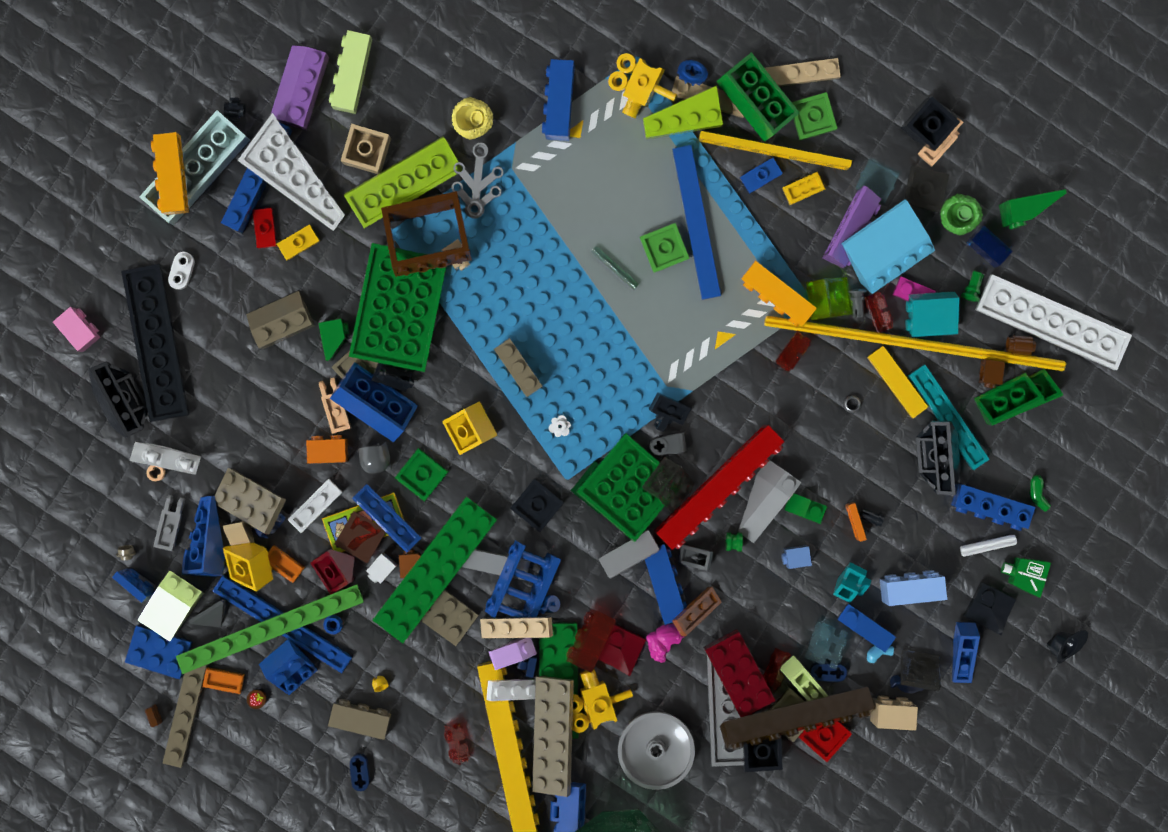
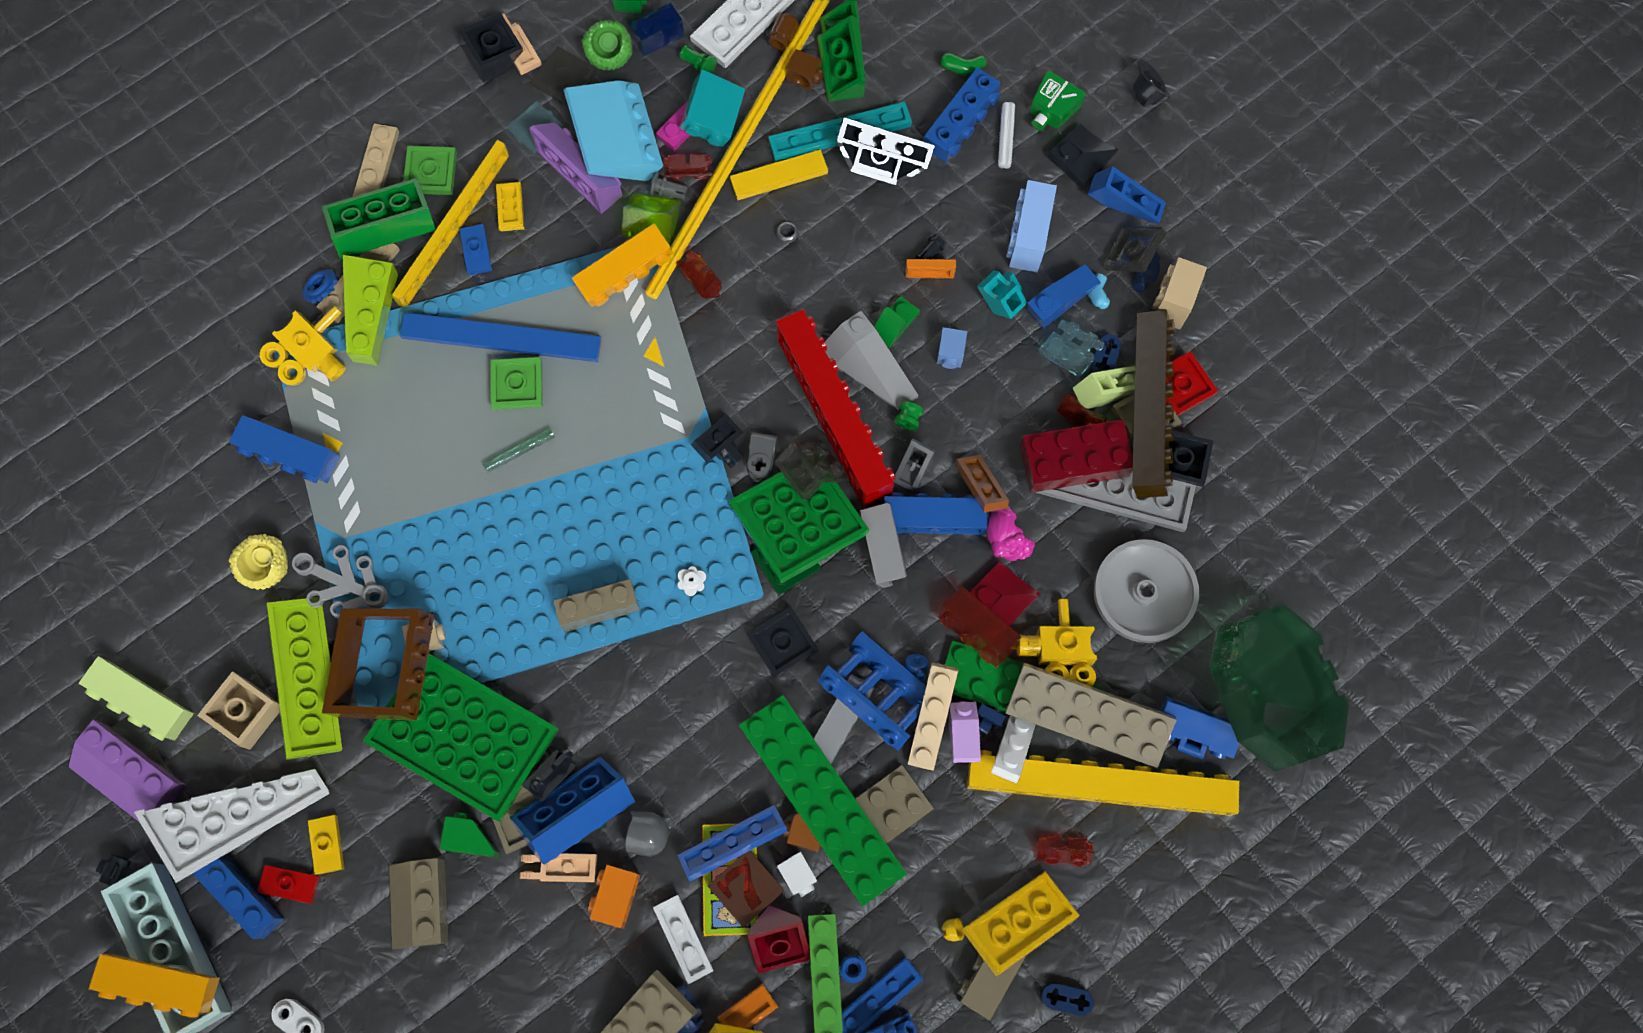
camera: 80 degrees left, 15 degrees down
green tile [395,448,449,502] -> none
yellow slope [442,401,497,455] -> none
none -> yellow tile [962,871,1080,977]

